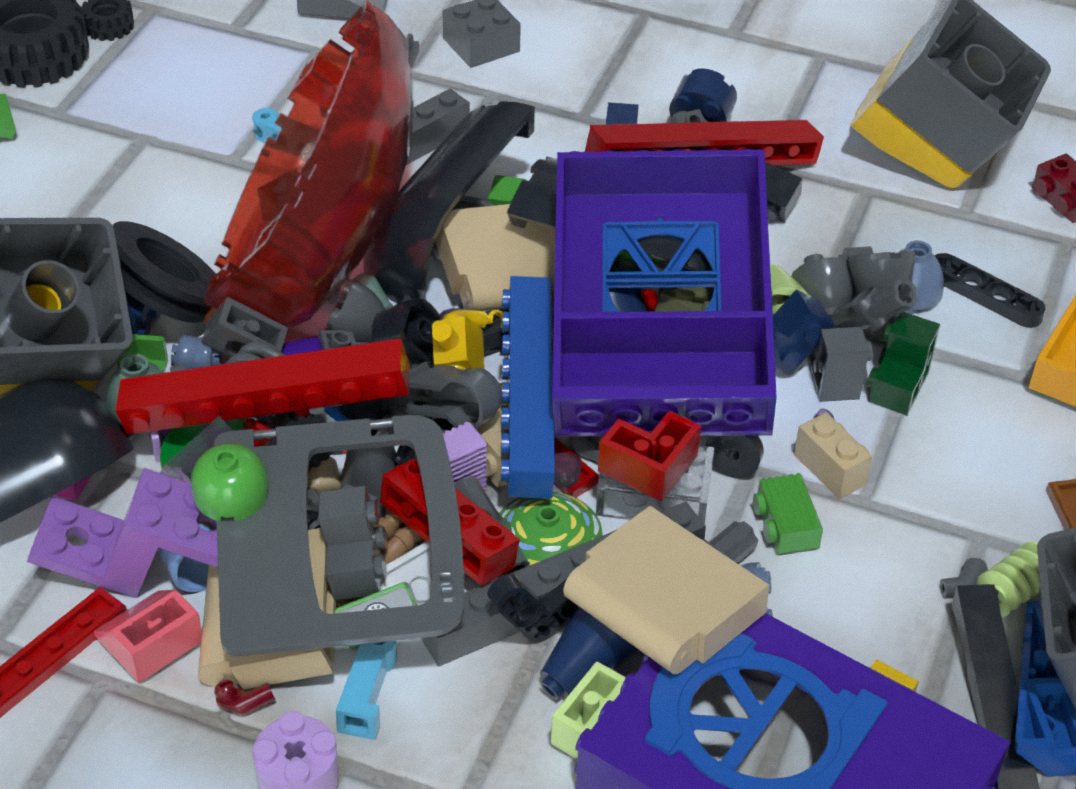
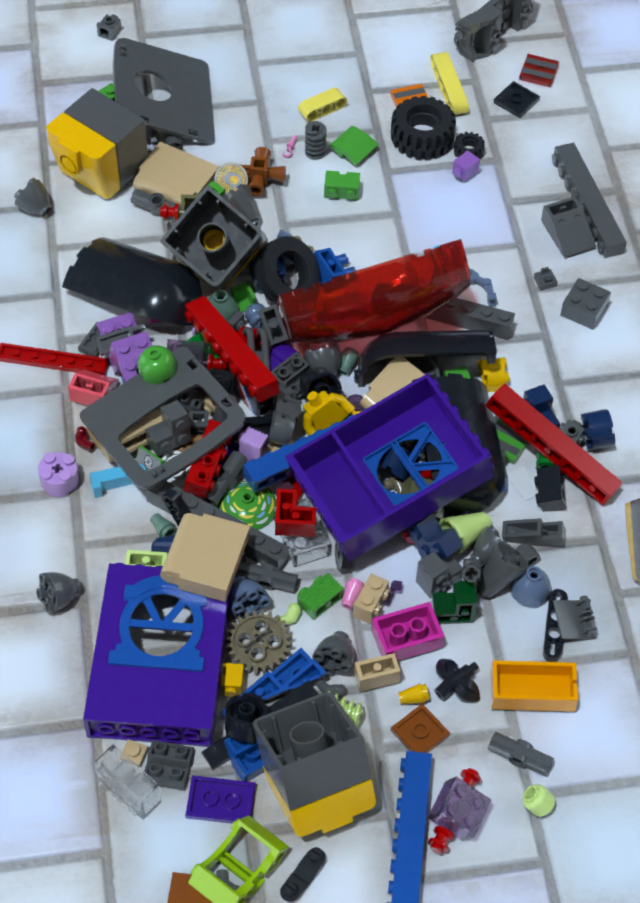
camera: 60 degrees right, 10 degrees up
none -> dark grey plate [78,322,100,356]
none -> dark grey hinge [95,324,146,356]
none -> sand green cone [150,513,177,537]
none -> blue wedge [221,648,327,717]
none -> black brick [225,693,268,744]
none -> dark tan gear [226,609,293,675]
none -> yellowish green arm [279,603,301,626]
none -> dark grey piece [312,631,354,676]
none -> blue brick [314,248,357,291]
none -> bright green brick [324,170,360,200]
none -> bright pink cone [341,578,364,609]
none -> tan brick [354,653,400,692]
none -> dark pink brick [371,602,444,661]
none -> yellow cone [398,683,430,705]
none -> black plant [434,659,480,702]
none -> medium lavender brick [452,150,480,182]
none -> yellow cylinder [478,357,510,392]
none -> dark grey slope [502,518,566,547]
none -> dark grey hinge [553,596,598,639]

